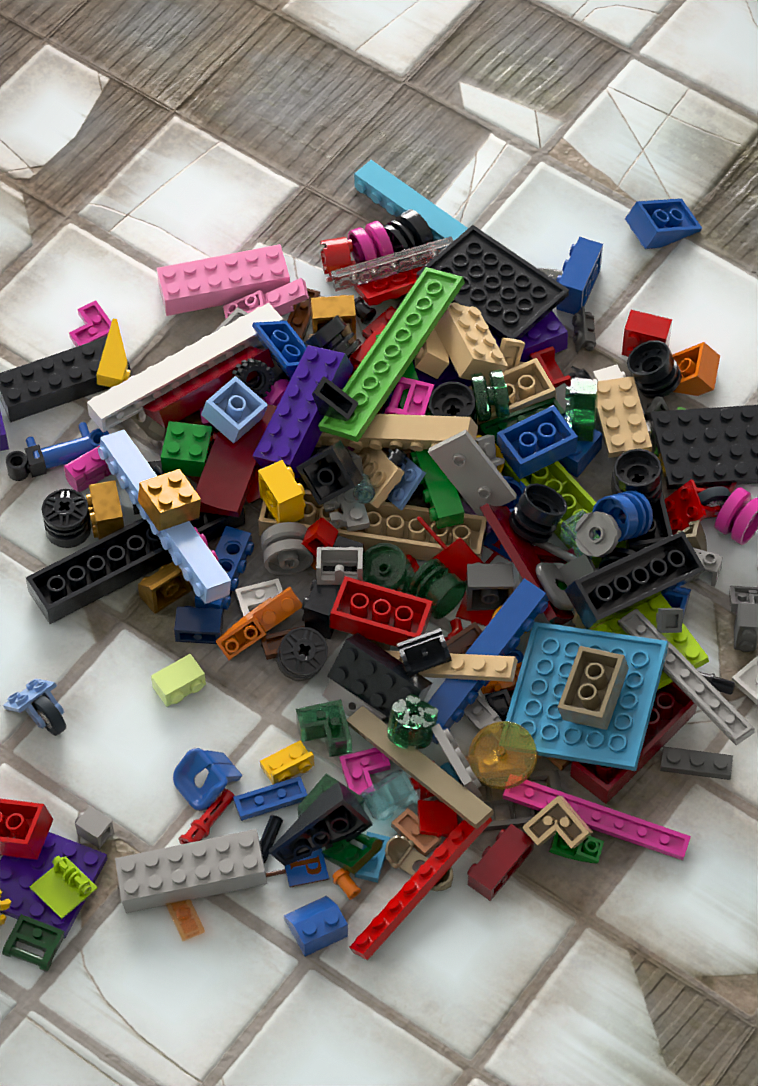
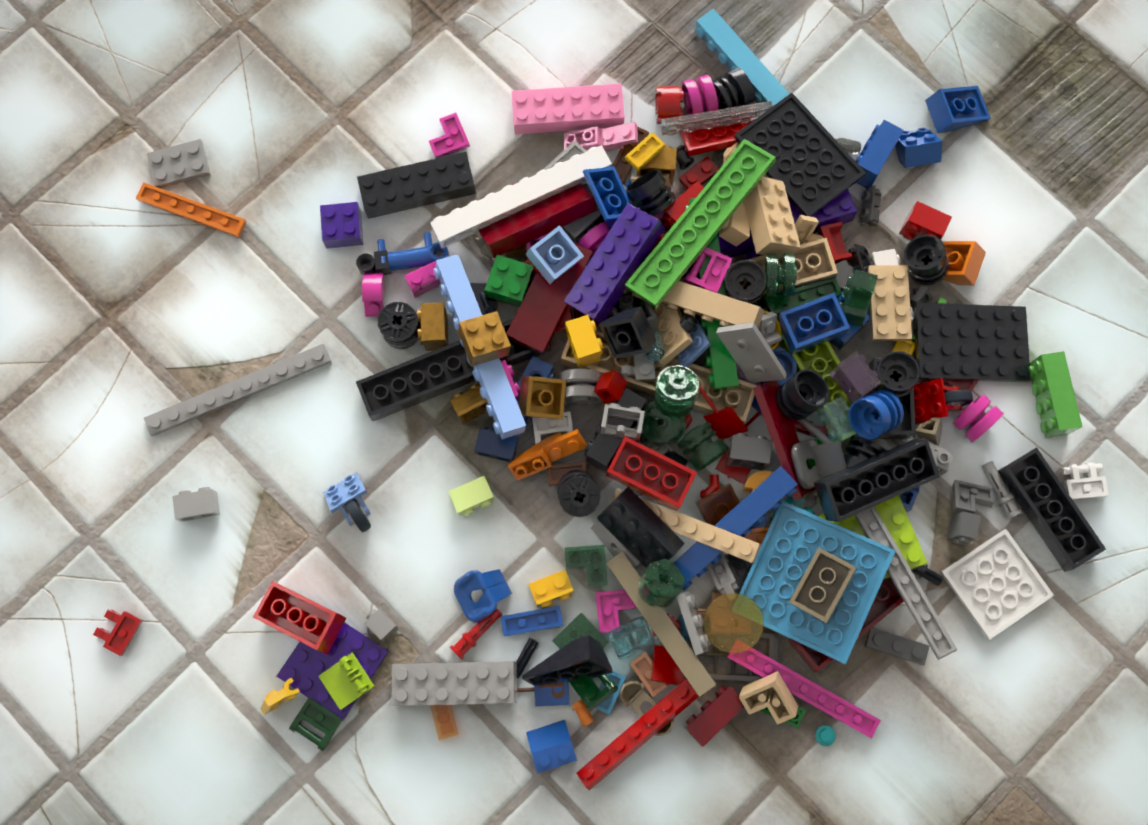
camera: 10 degrees right, 20 degrees up
yellow slope [96,318,131,388] -> none
black tyre [231,359,274,398] -> none
black slope [312,376,359,421] -> none
black hinge [397,628,452,676] -> none
light grey plate [575,512,621,558] -> none
dark grey tile [656,608,683,633] -> none
none -> dark pink brick [362,273,385,317]
none -> pearl gold brick [519,376,566,419]
none -> yellow plate [625,132,666,172]
none -> clear green wheel [654,365,699,419]
none -> teal plate [815,725,836,746]
none -> brick [830,351,881,404]
none -> blue slope [895,127,942,168]

